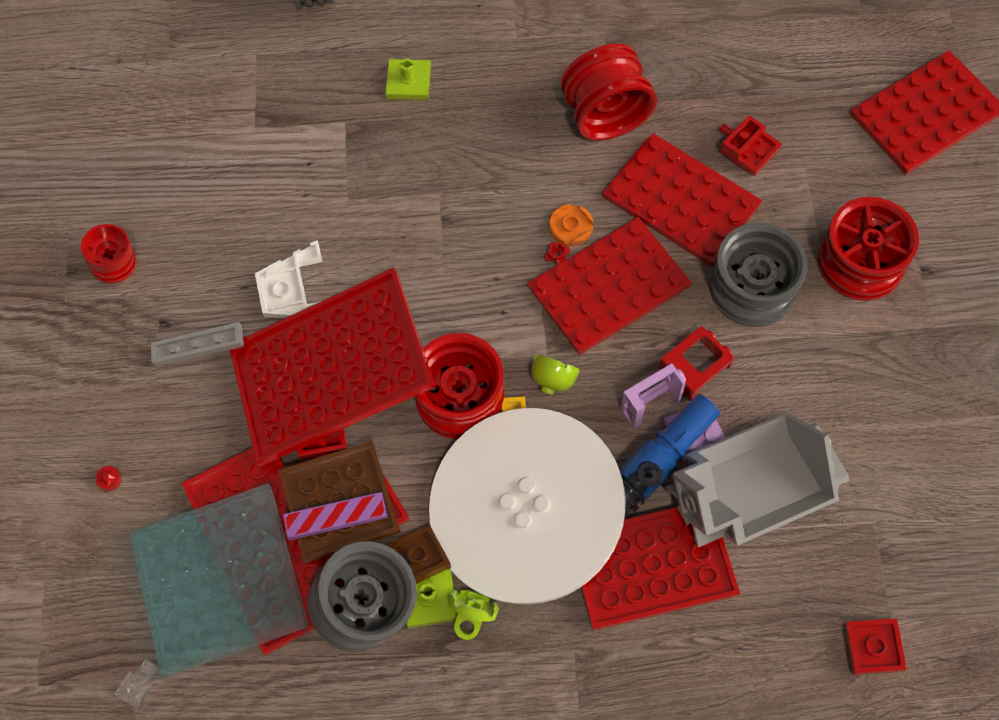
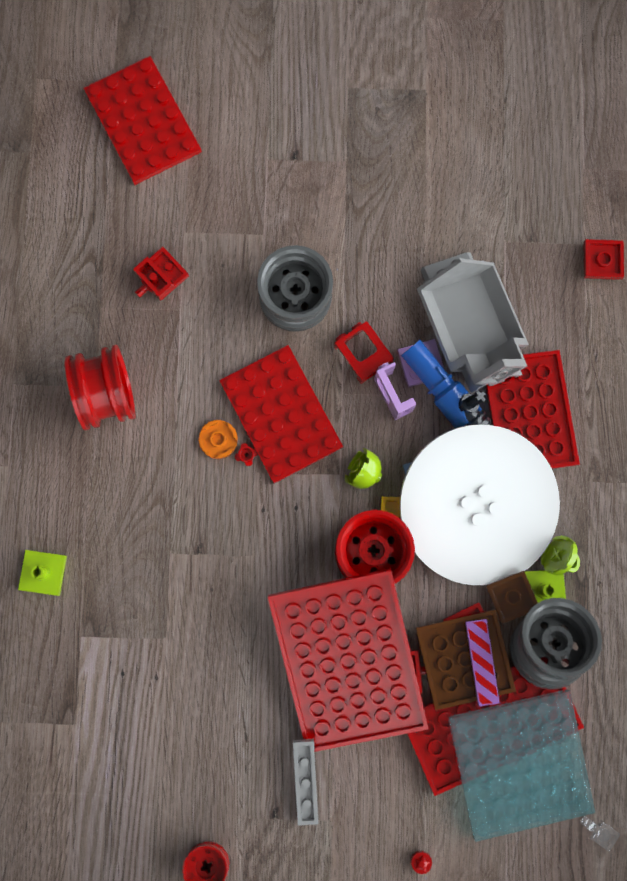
camera: 90 degrees left, 15 degrees up
white wing [255,240,323,318] -> none
red plate [602,133,763,267] -> none
red wheel [818,197,919,301] -> none

